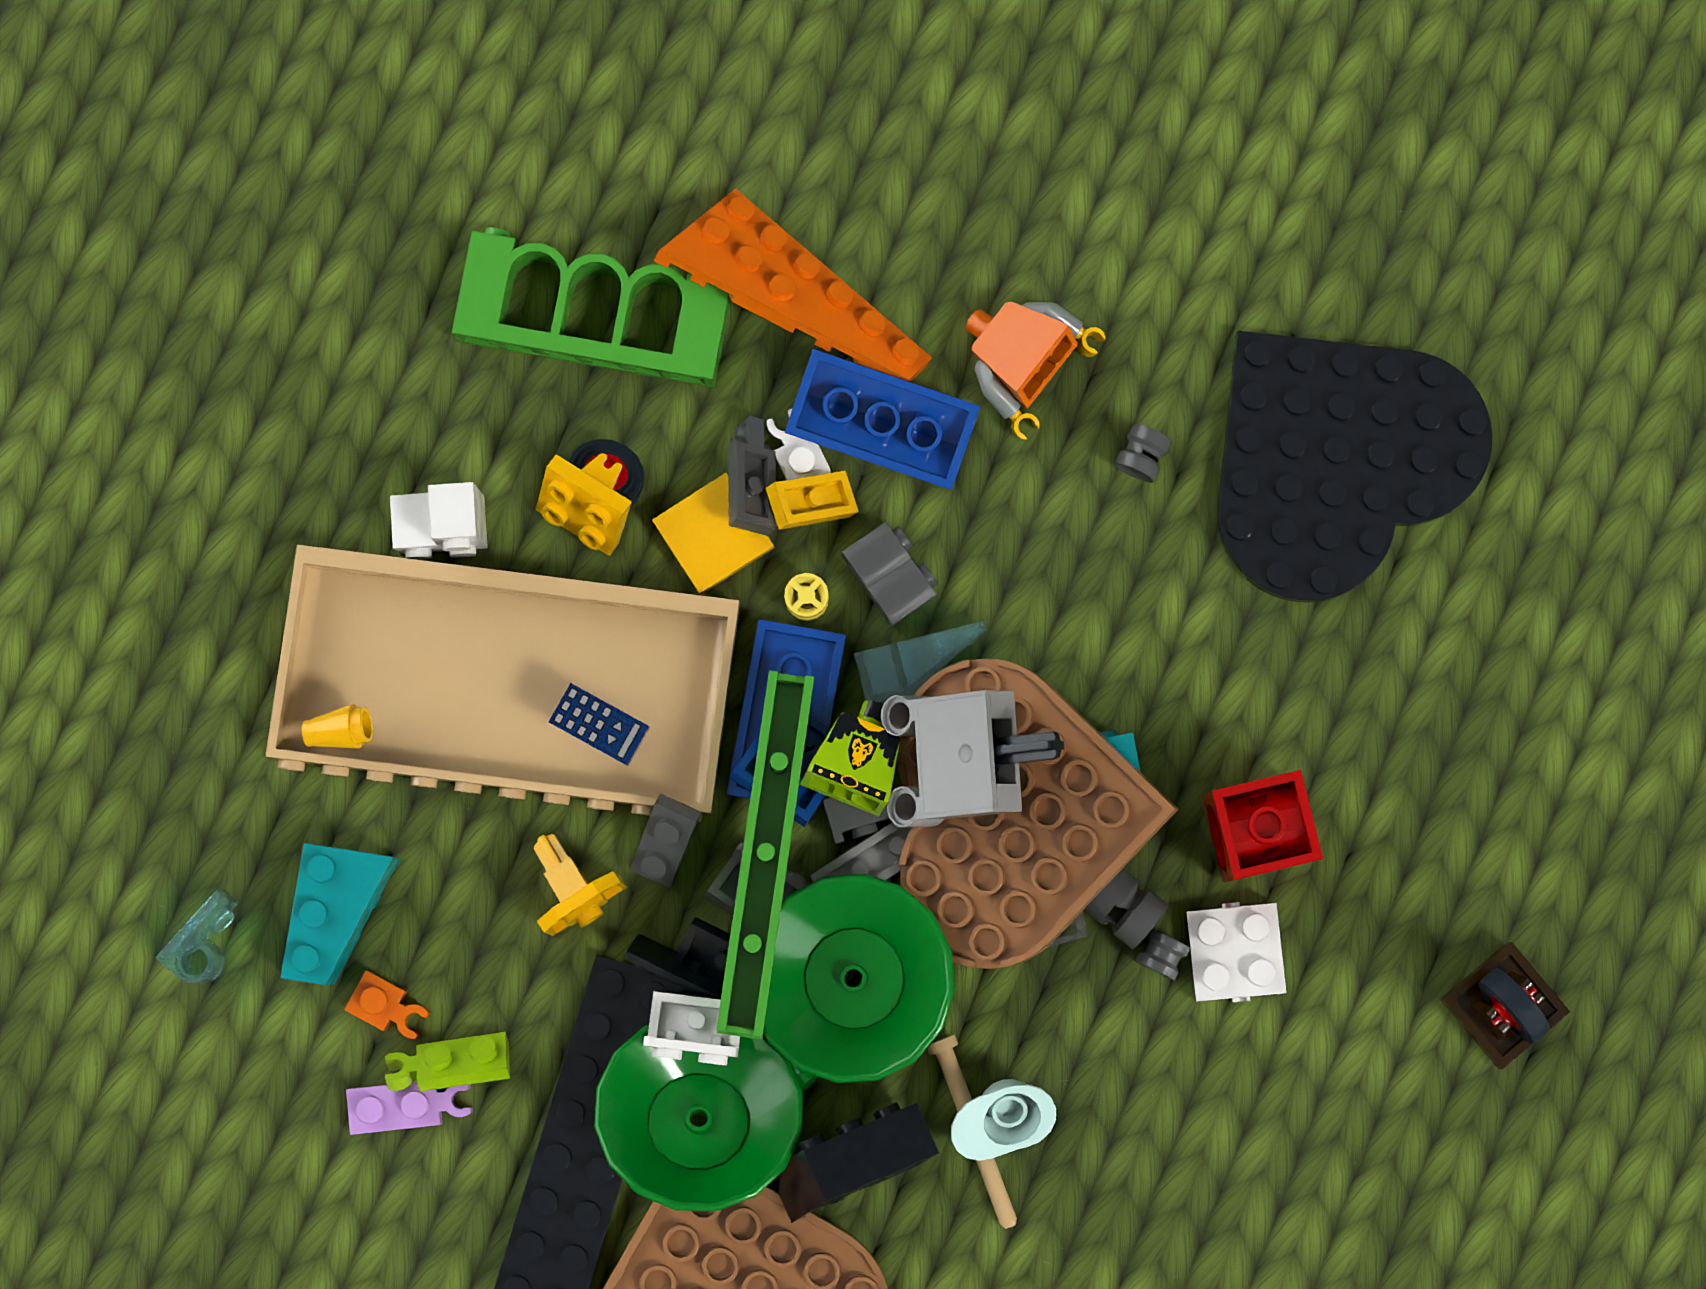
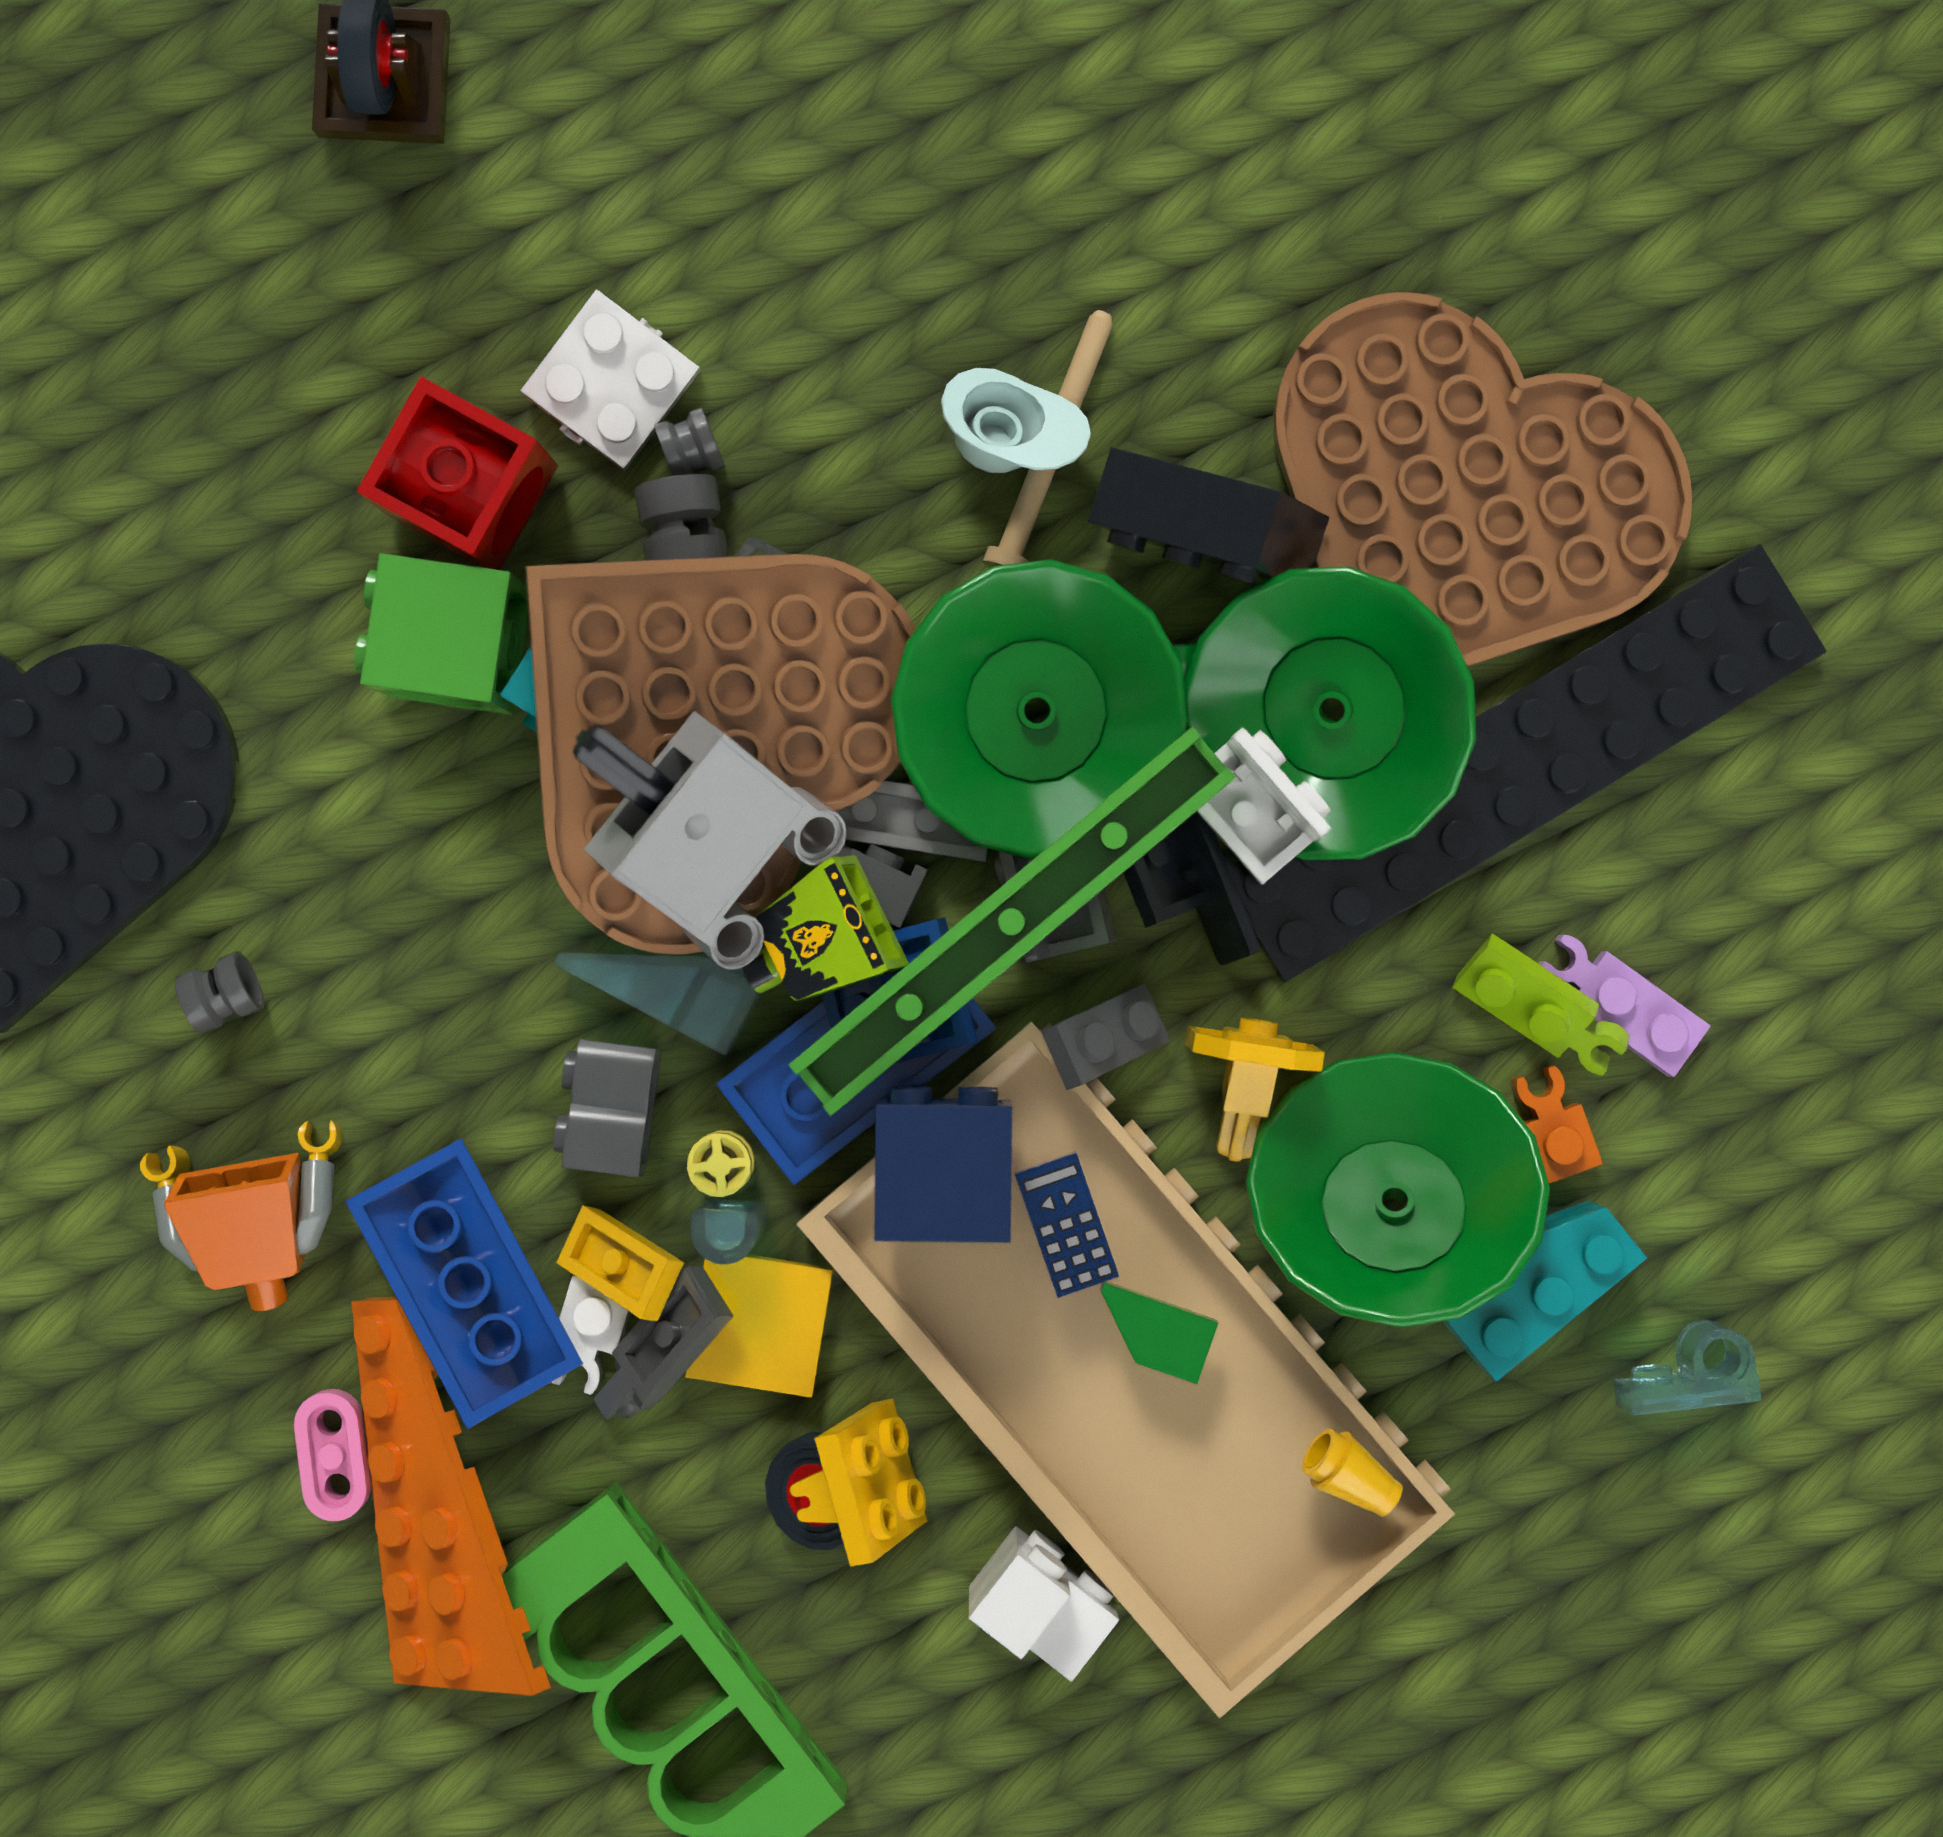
camera: 135 degrees left, 5 degrees up
none -> bright pink plate [294,1389,372,1521]
none -> bright green brick [354,553,529,716]
none -> clear light blue brick [691,1198,769,1264]
none -> dark blue brick [874,1086,1012,1243]
none -> green tile [1100,1280,1219,1385]
none -> green dish [1246,1052,1550,1328]

